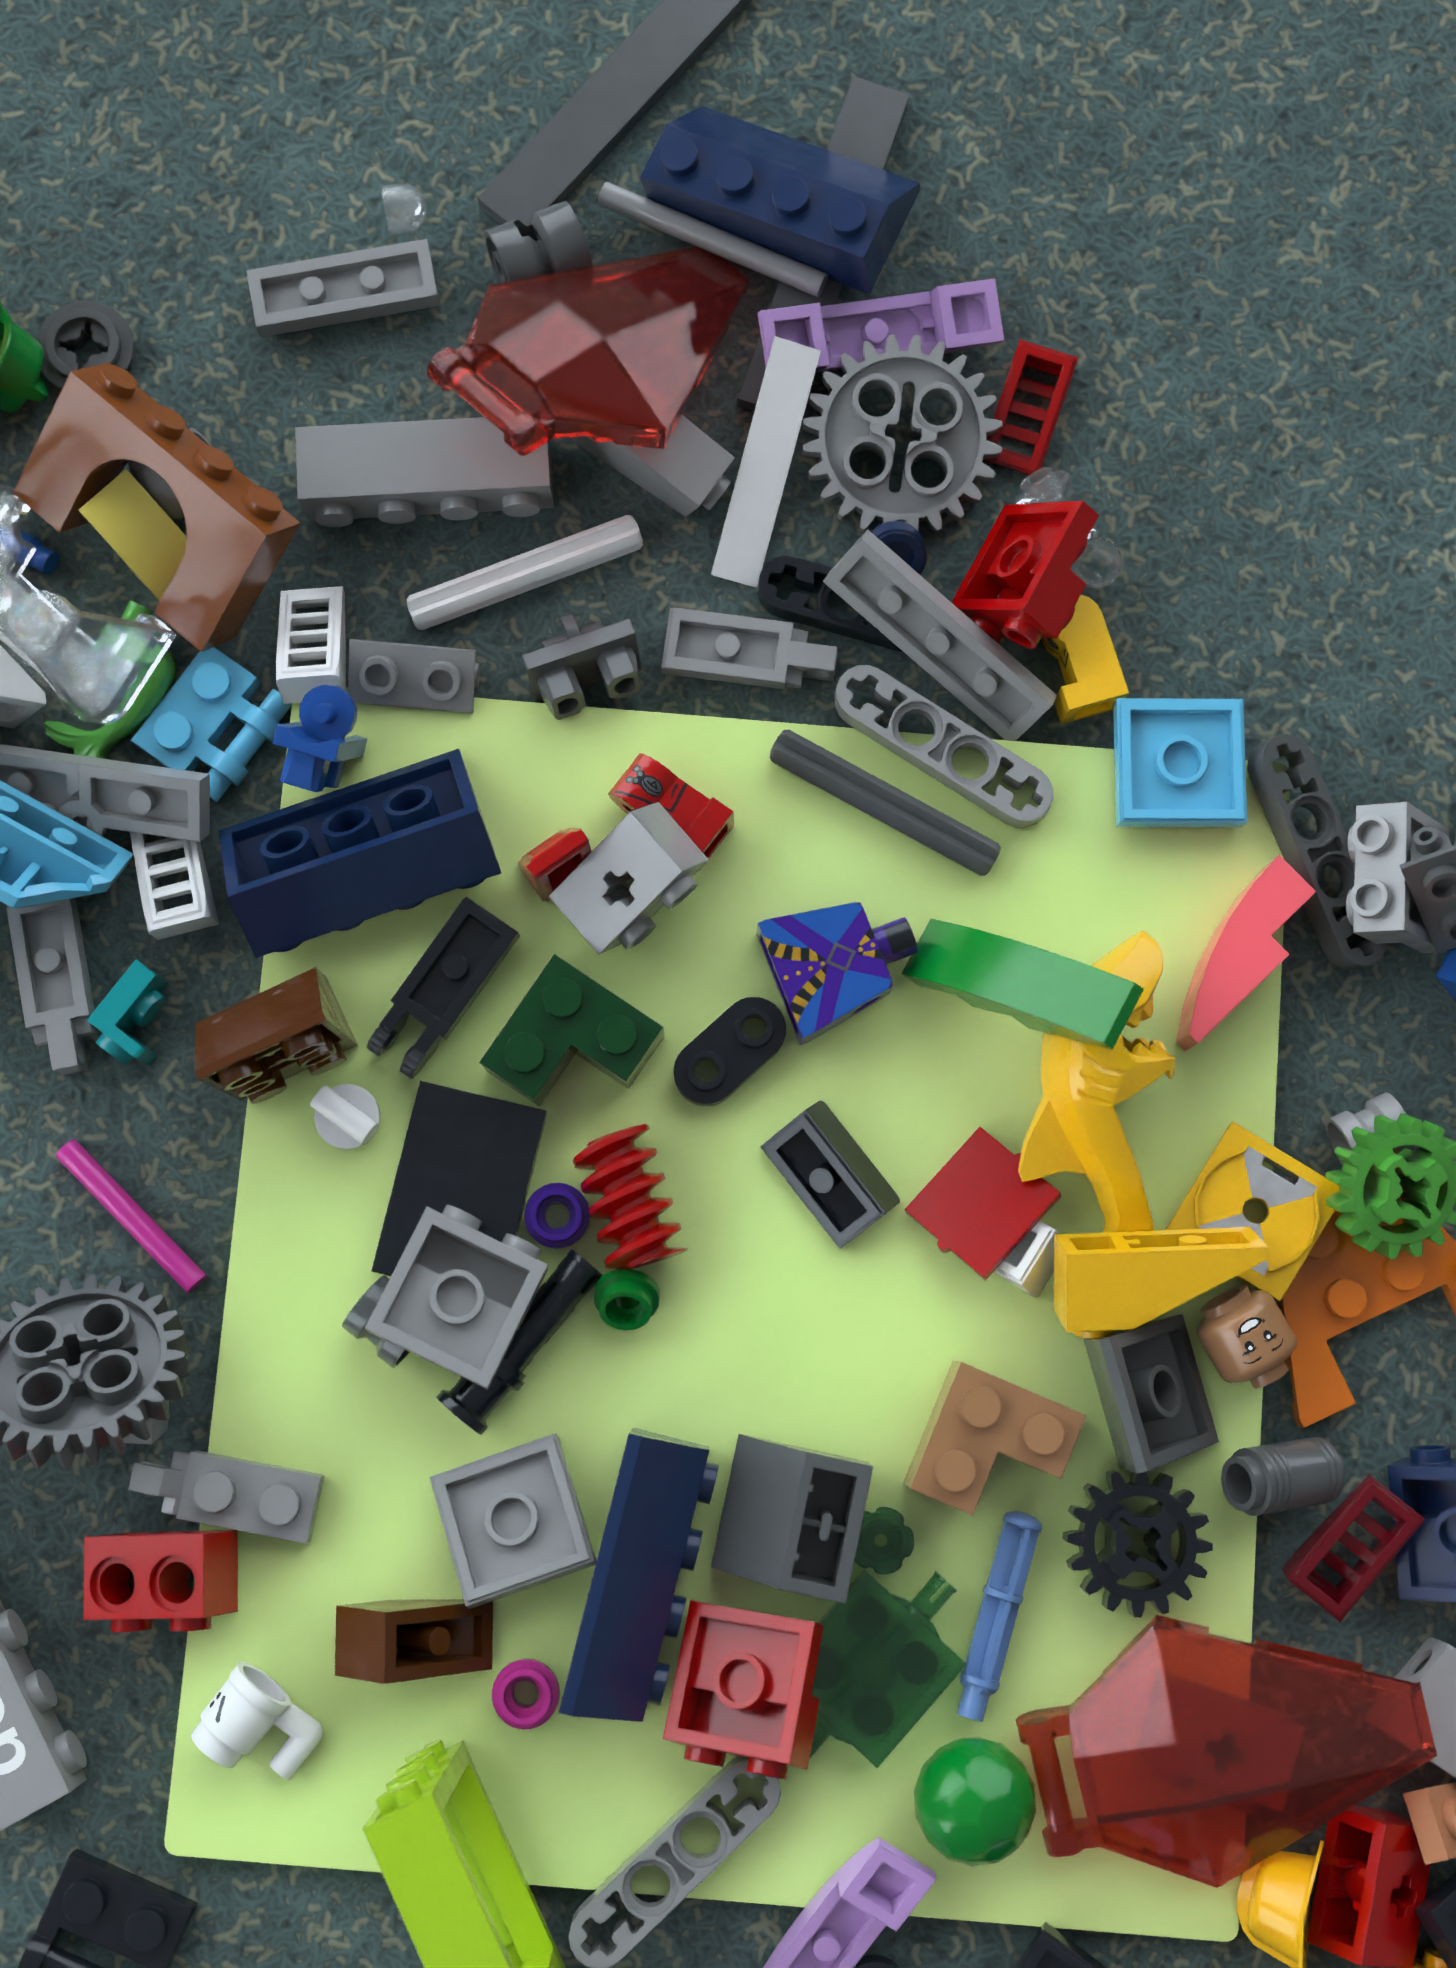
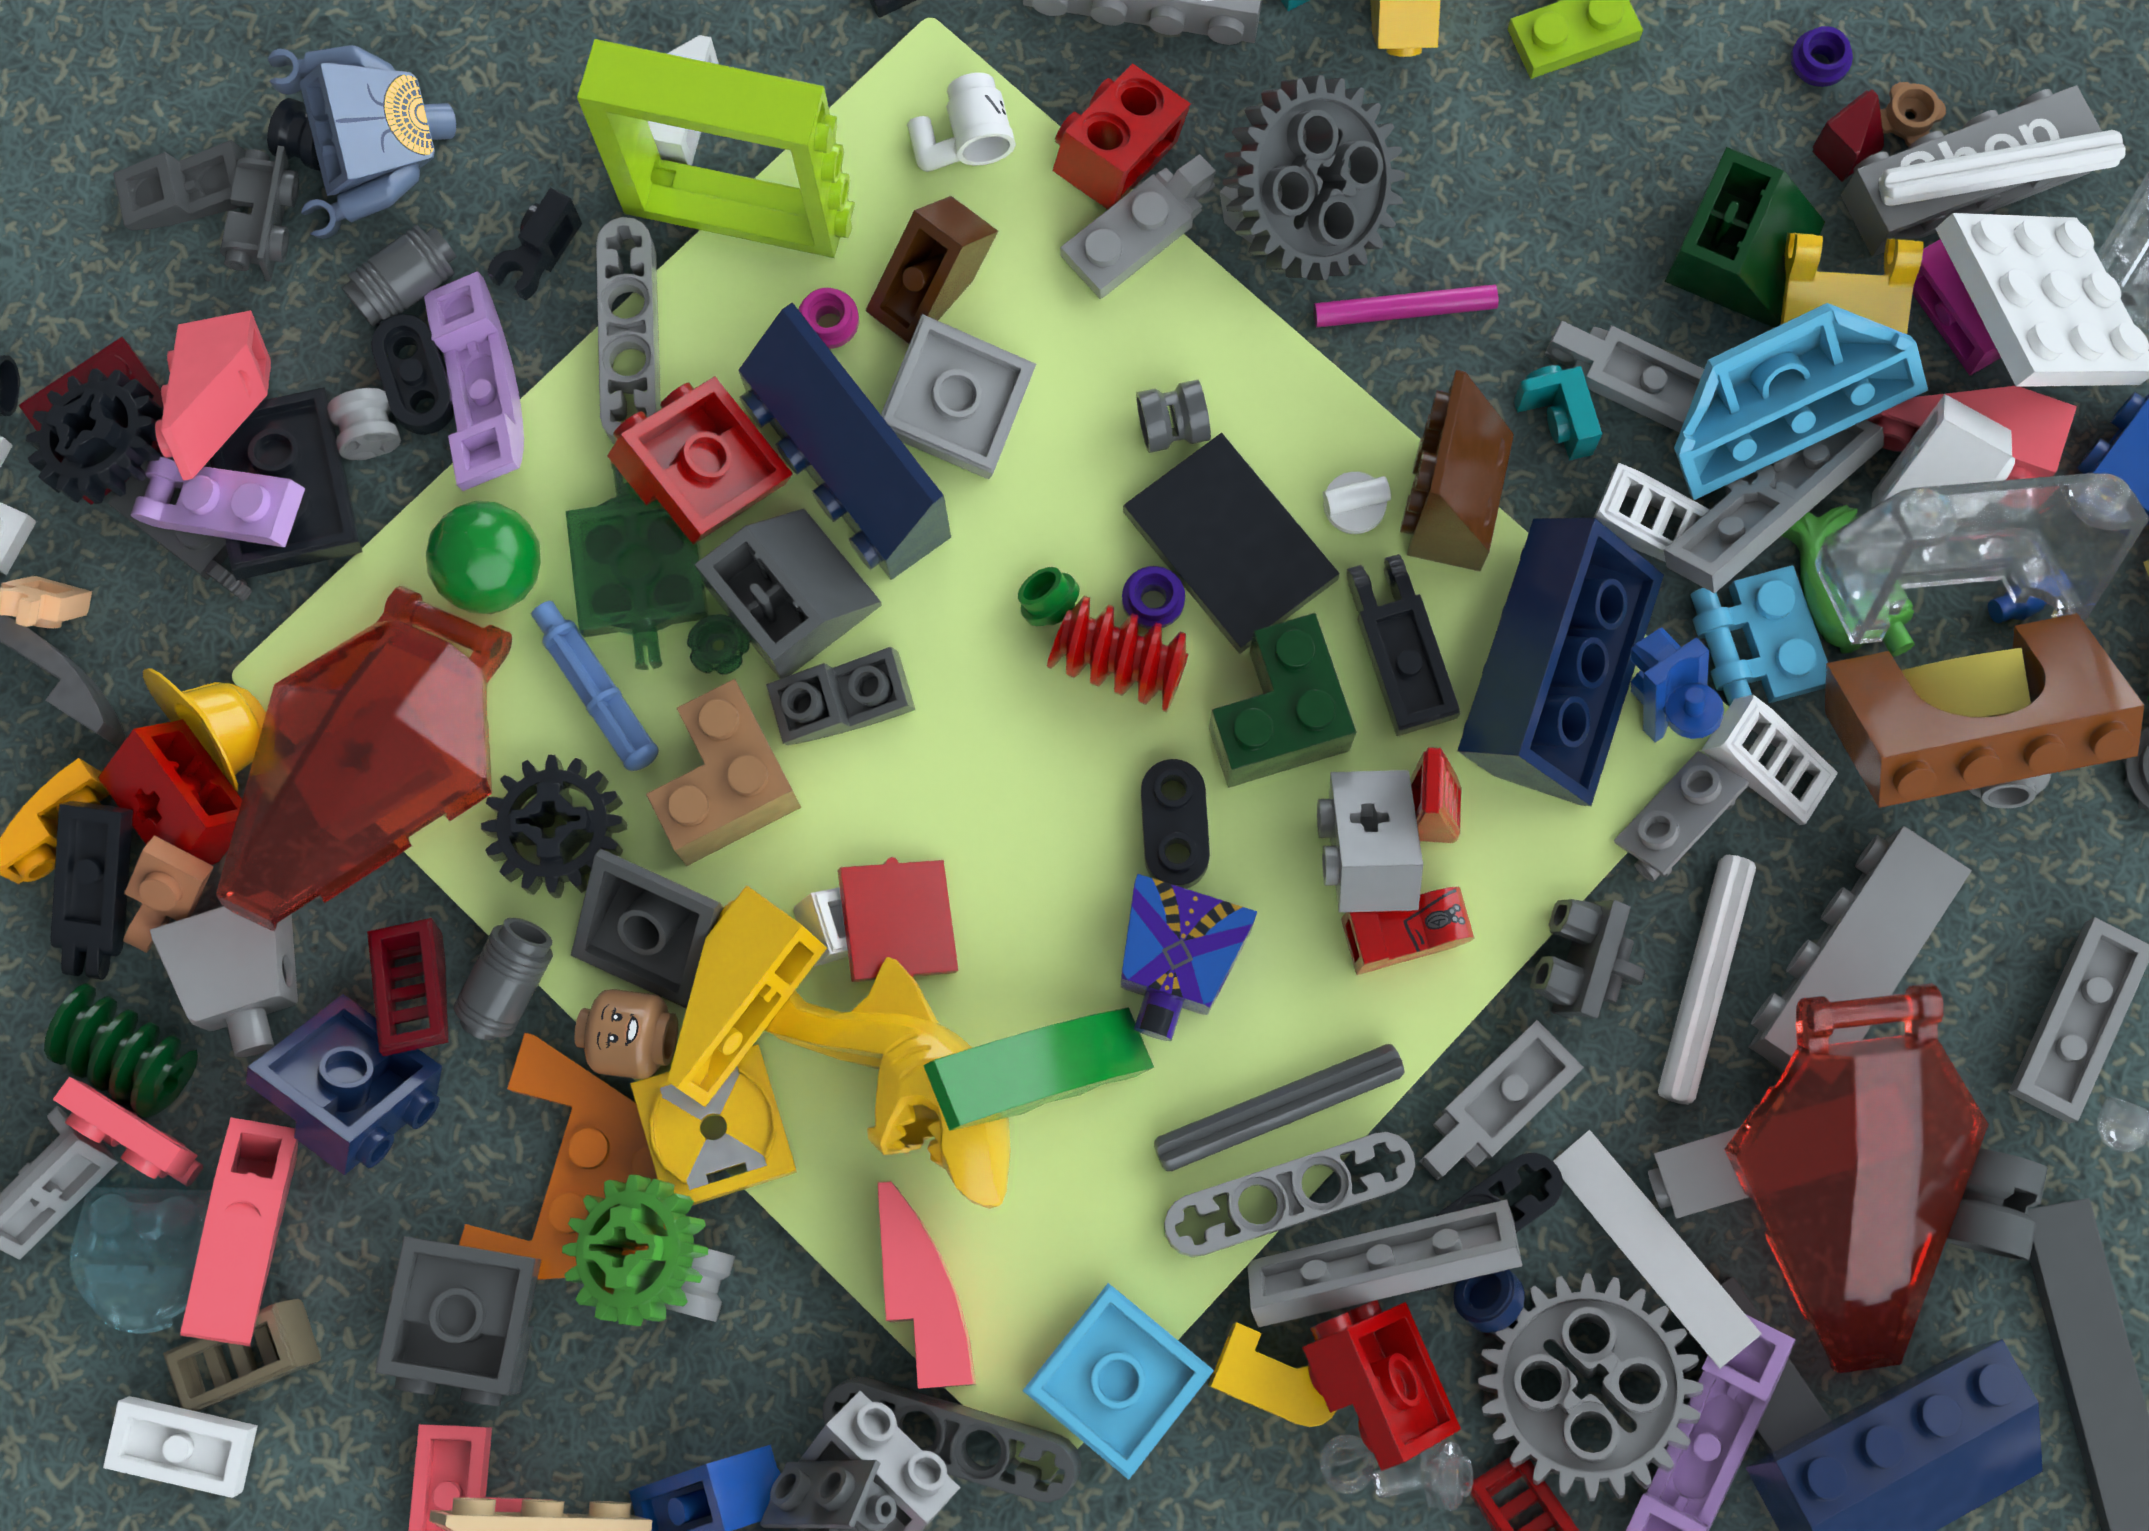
camera: 135 degrees right, 5 degrees down
light grey plate [365,1204,548,1390] -> none
black pin [436,1249,603,1435] -> none
light grey bar [598,182,828,298] -> none
slope [760,1101,900,1249] -> none
none -> dark grey slope [766,647,915,746]

